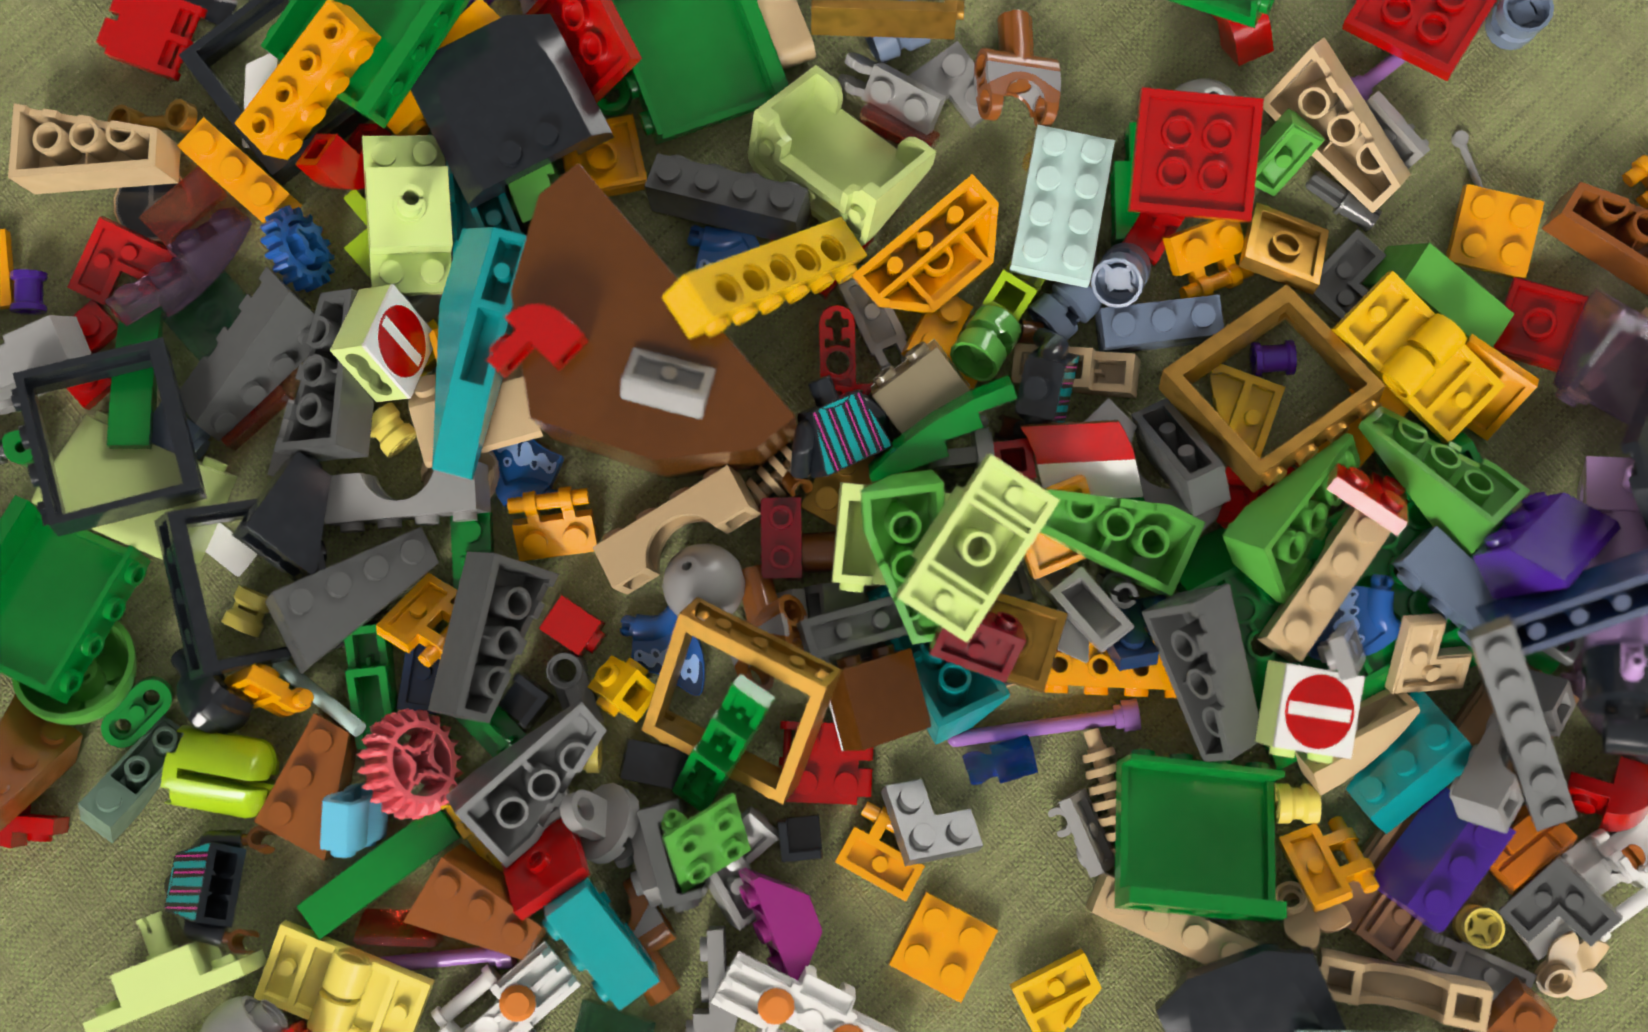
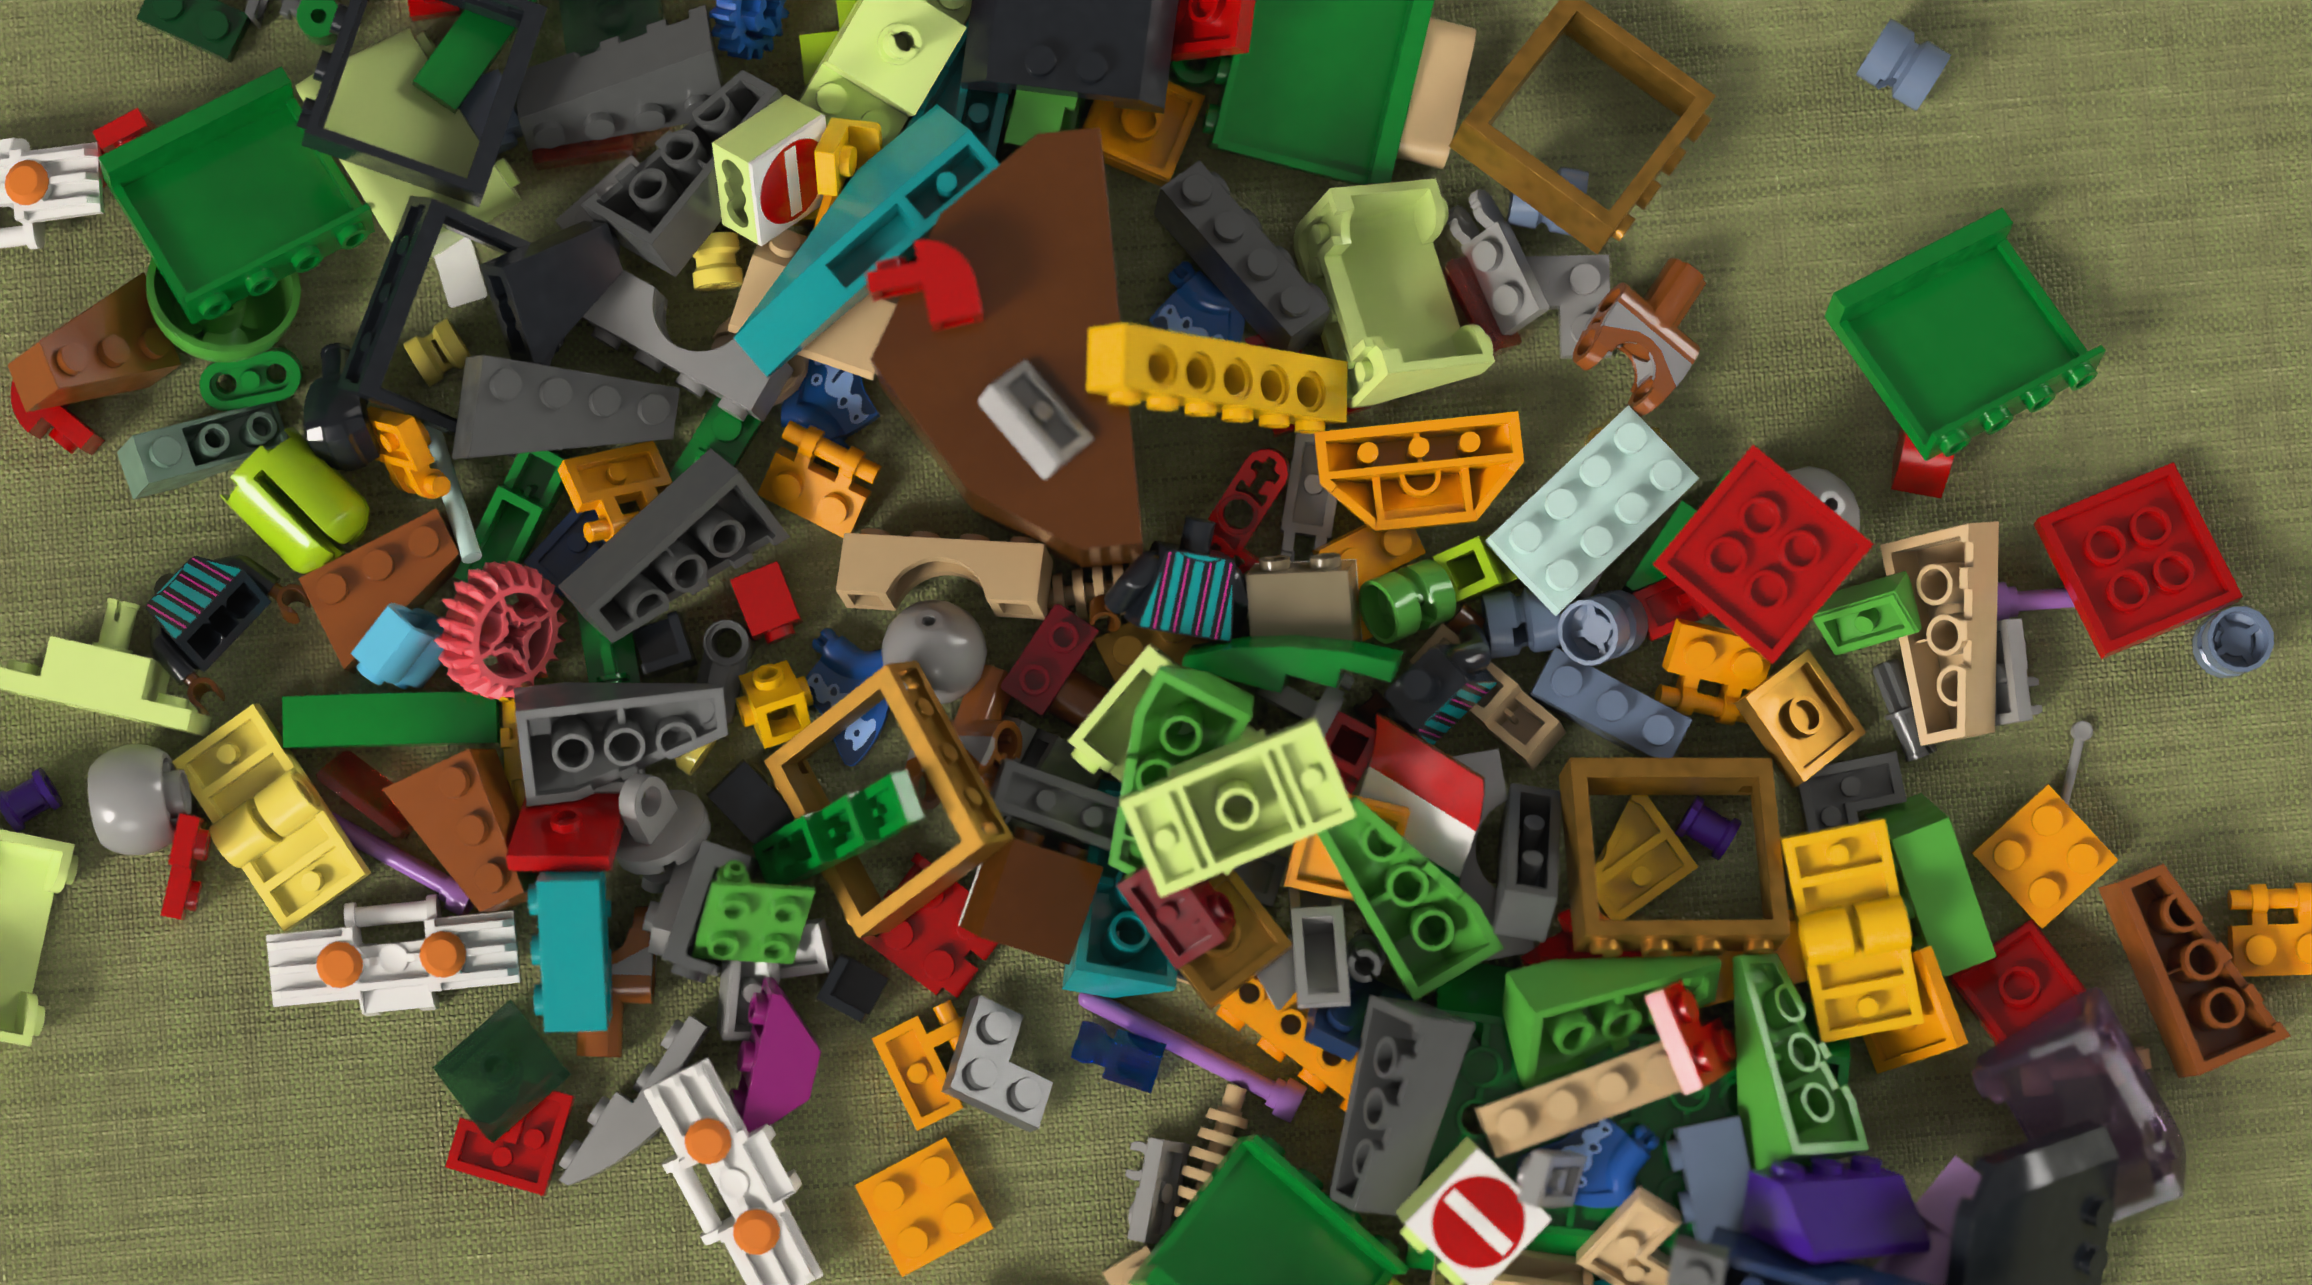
camera: 30 degrees right, 0 degrees up
none -> yellow bracket [814,117,883,196]

